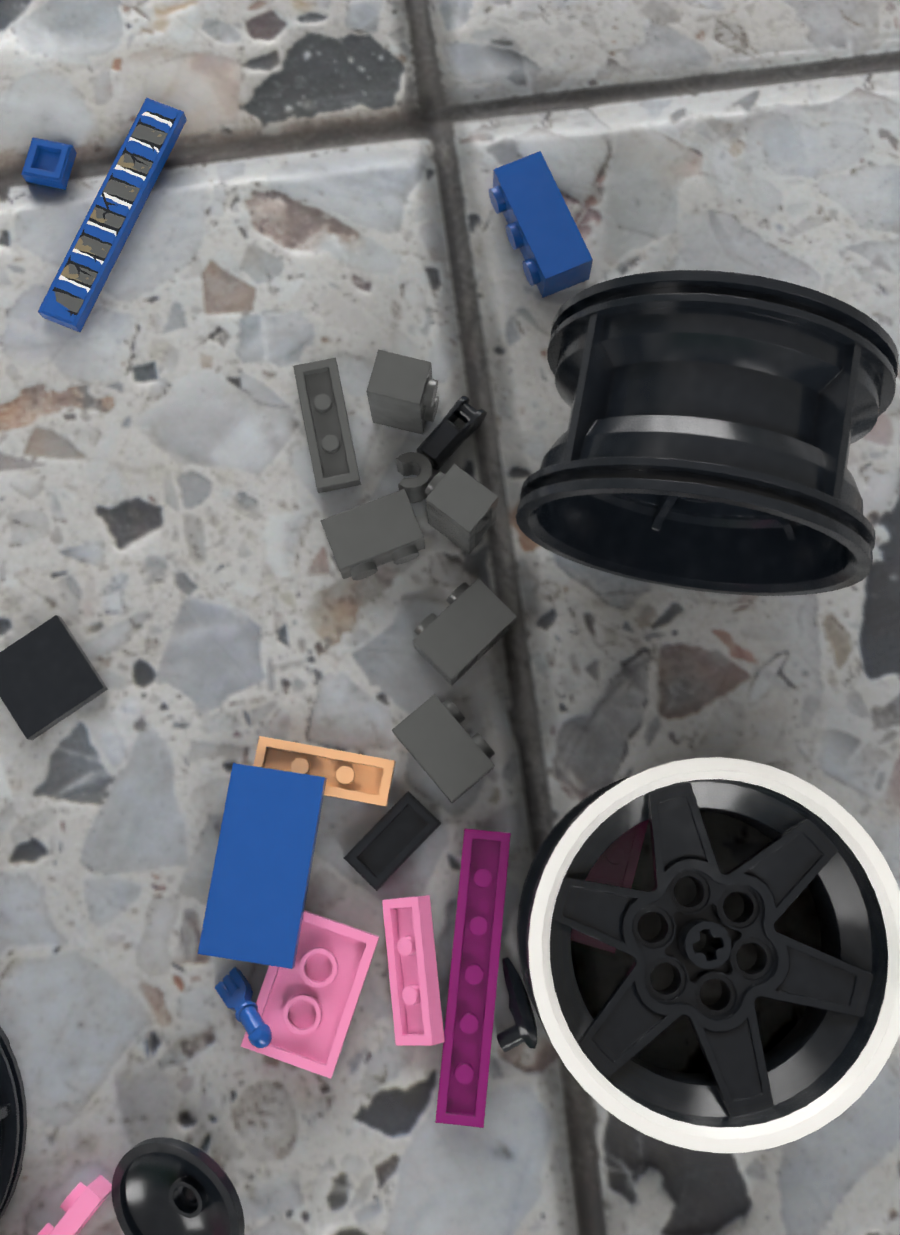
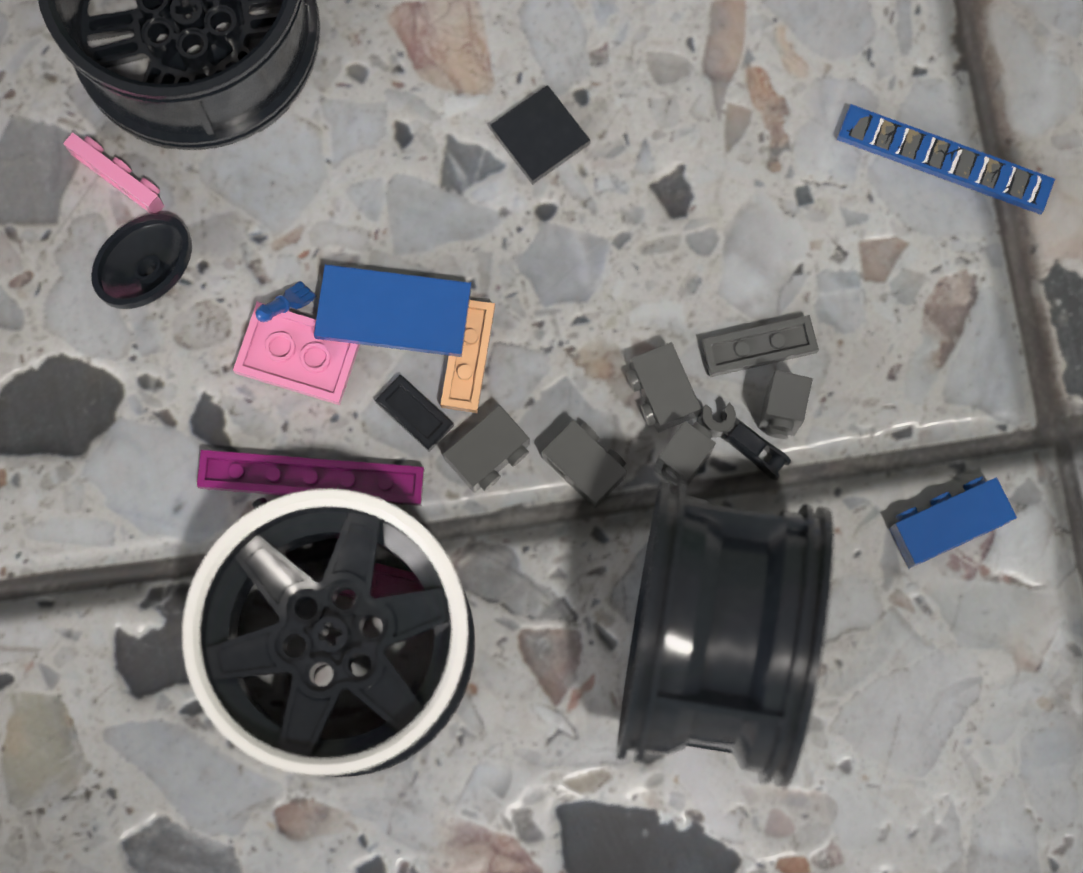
camera: 85 degrees right, 0 degrees up
blue tile [21,137,77,190] -> none
bright pink plate [382,895,445,1046] -> none

